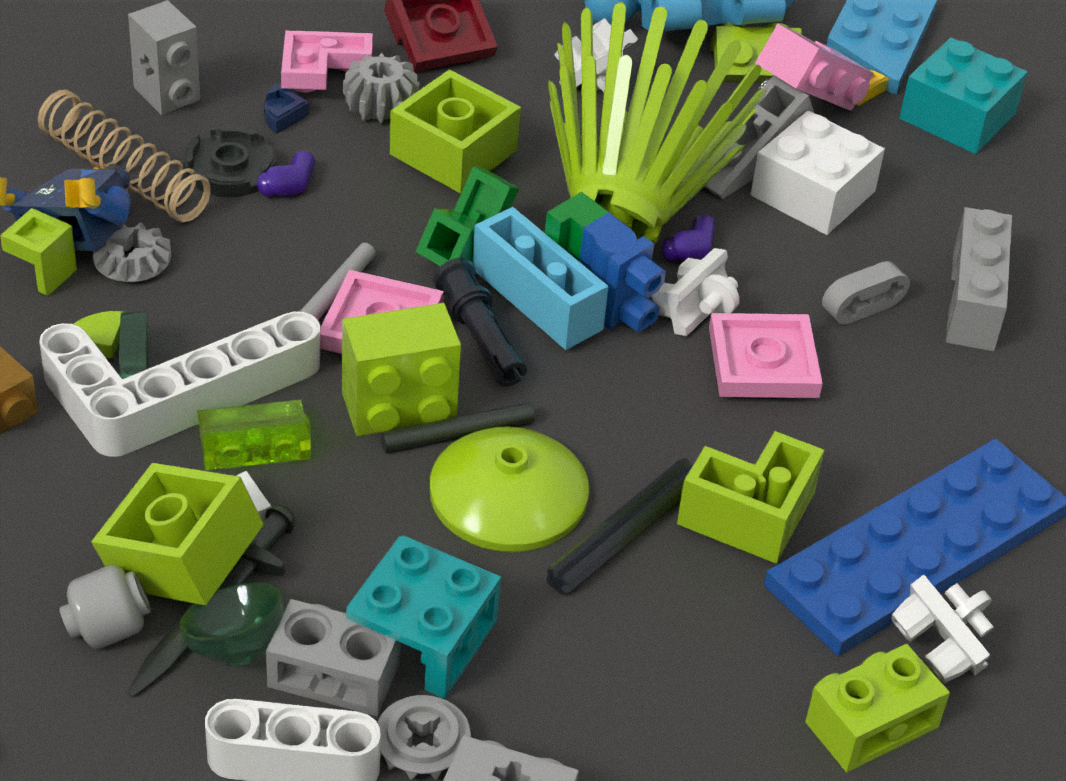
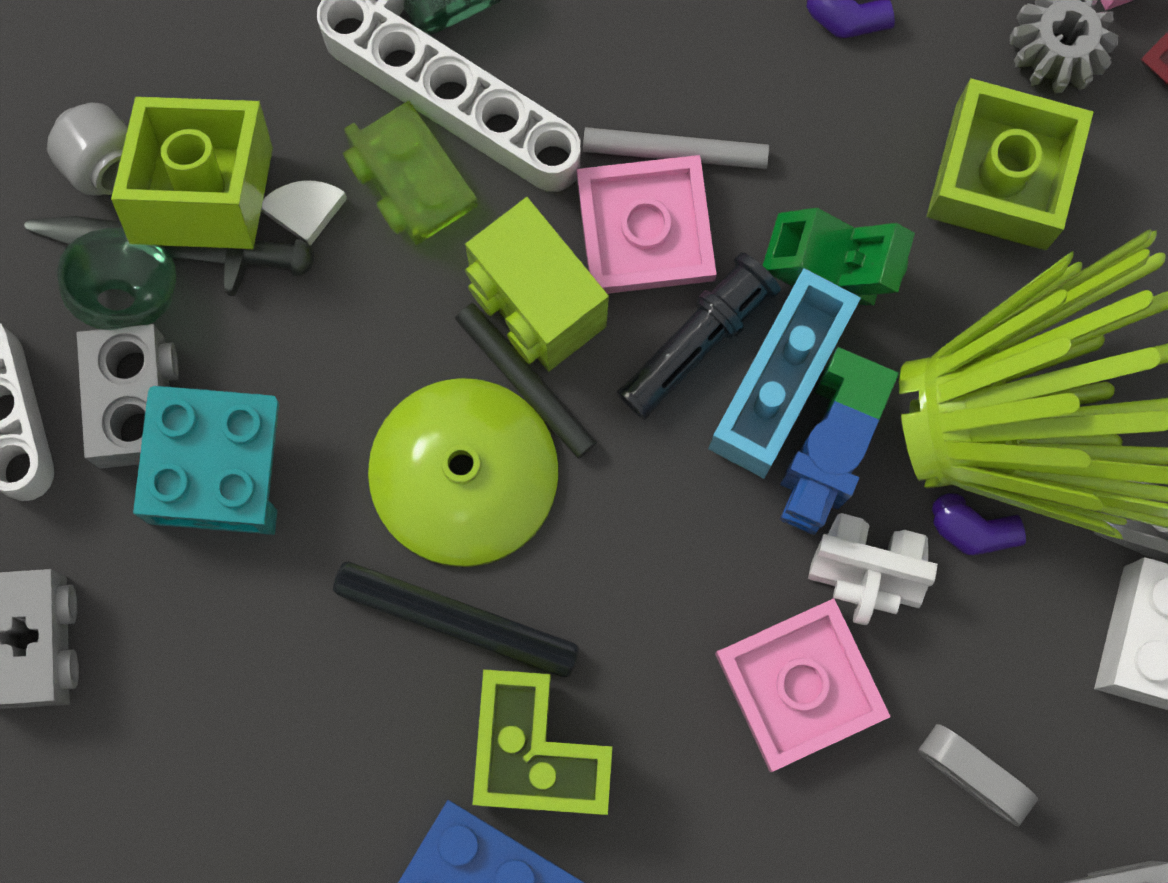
camera: 70 degrees right, 35 degrees up
light grey gear [377,695,471,780] -> none

